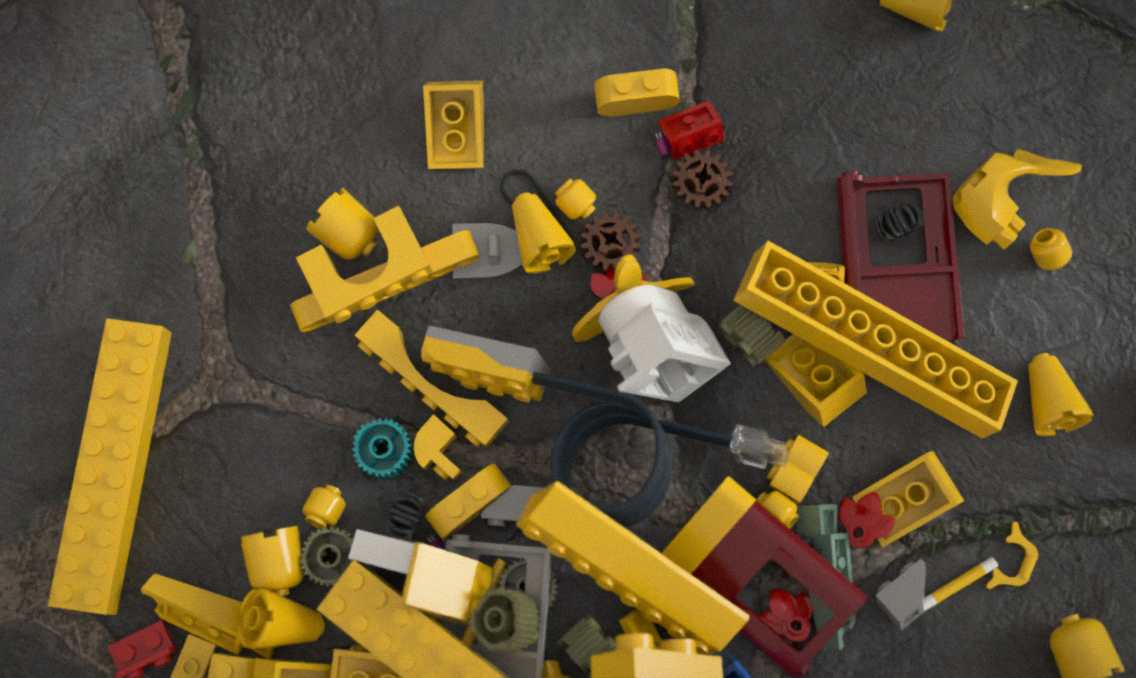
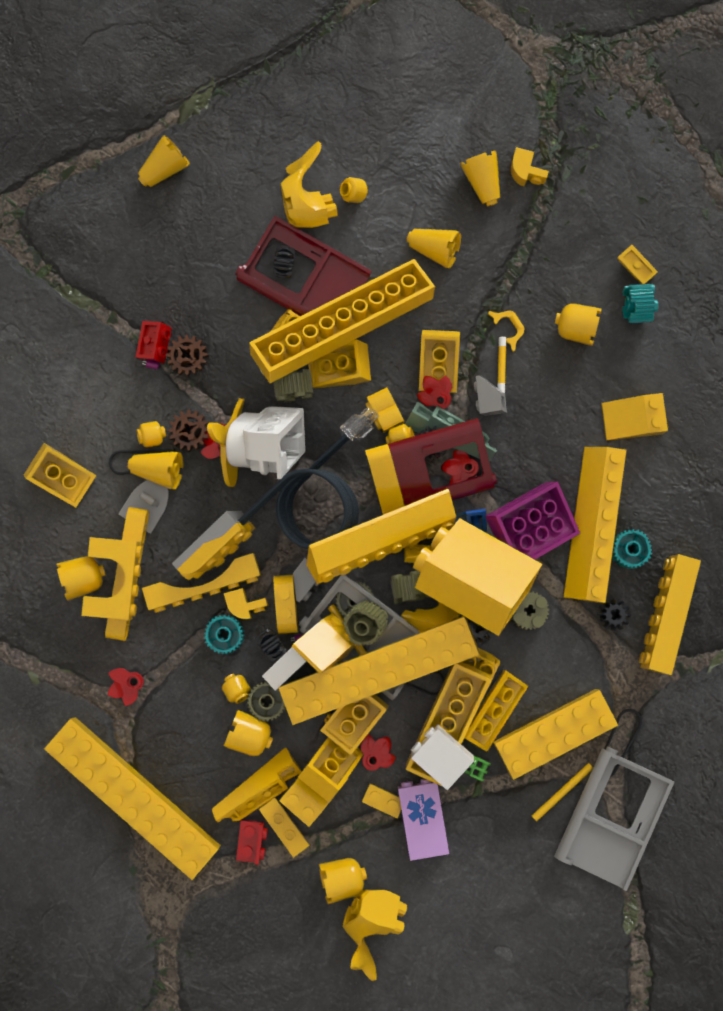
camera: 60 degrees left, 5 degrees up
yellow cone [238,588,325,649] -> none
yellow brick [594,69,680,117] -> none
none -> red plate [107,668,144,706]

